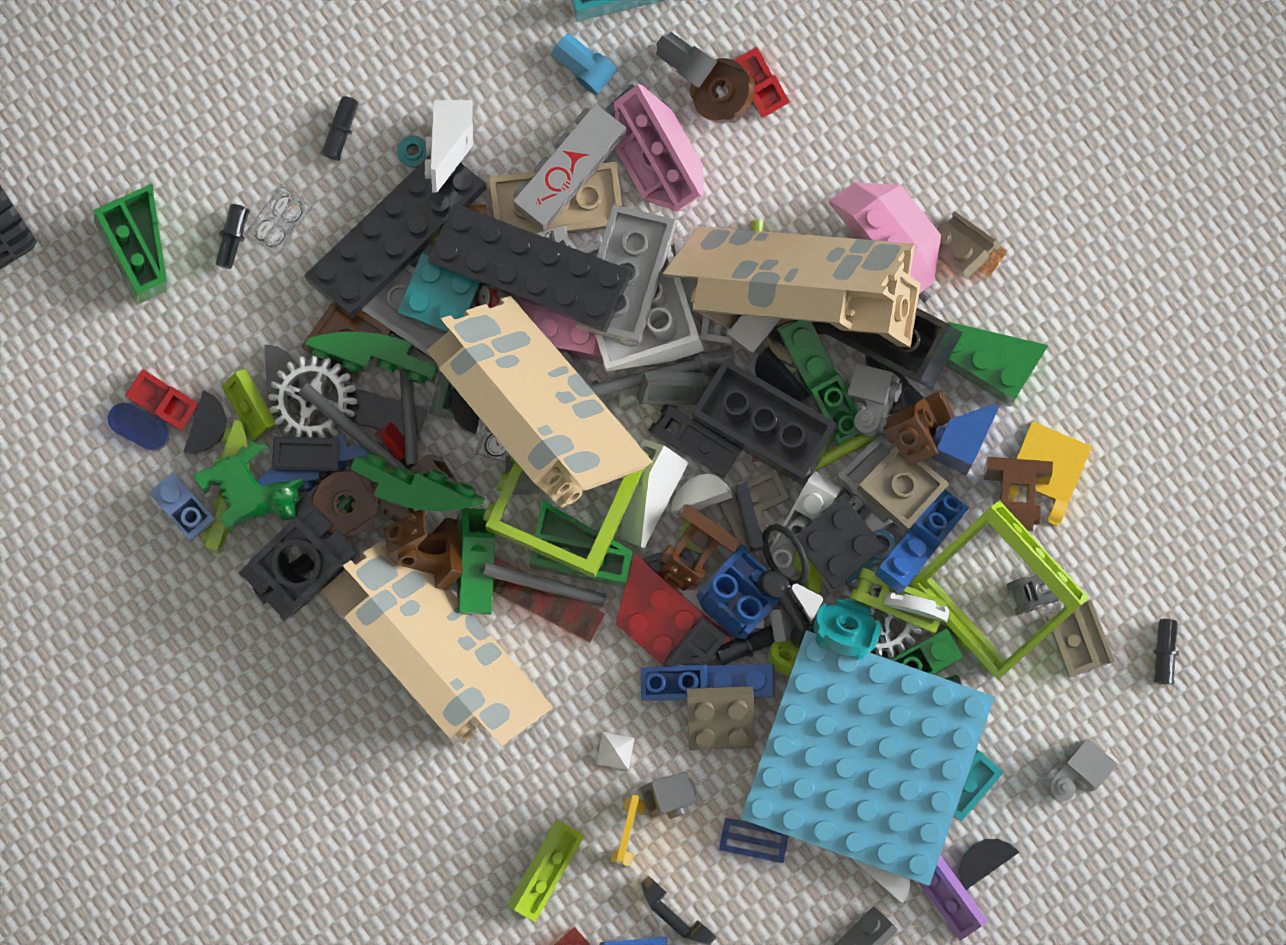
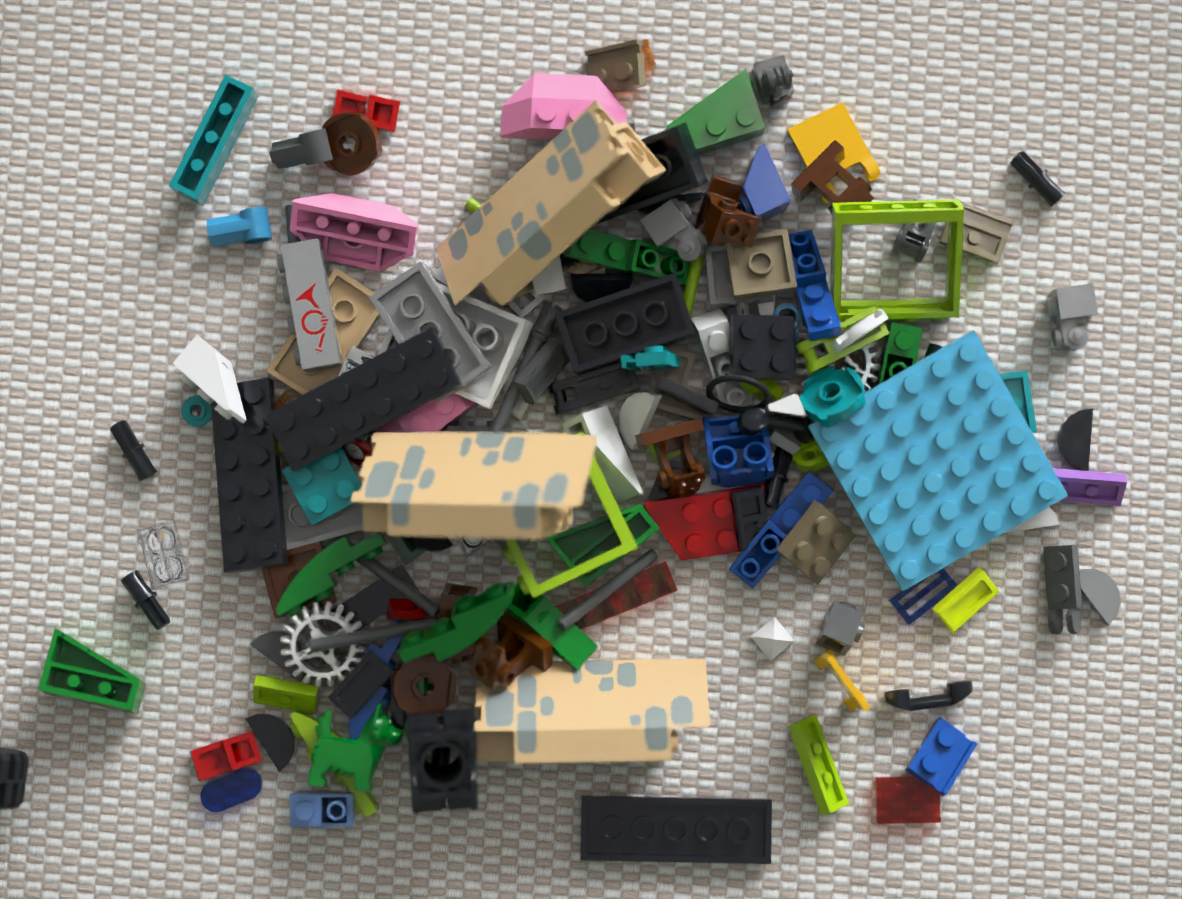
camera: 50 degrees left, 5 degrees up
none -> black plate [580,795,772,864]
none -> teal plate [621,346,680,372]
none -> dark grey brick [752,55,794,107]
none -> neon yellow tile [932,567,1000,633]

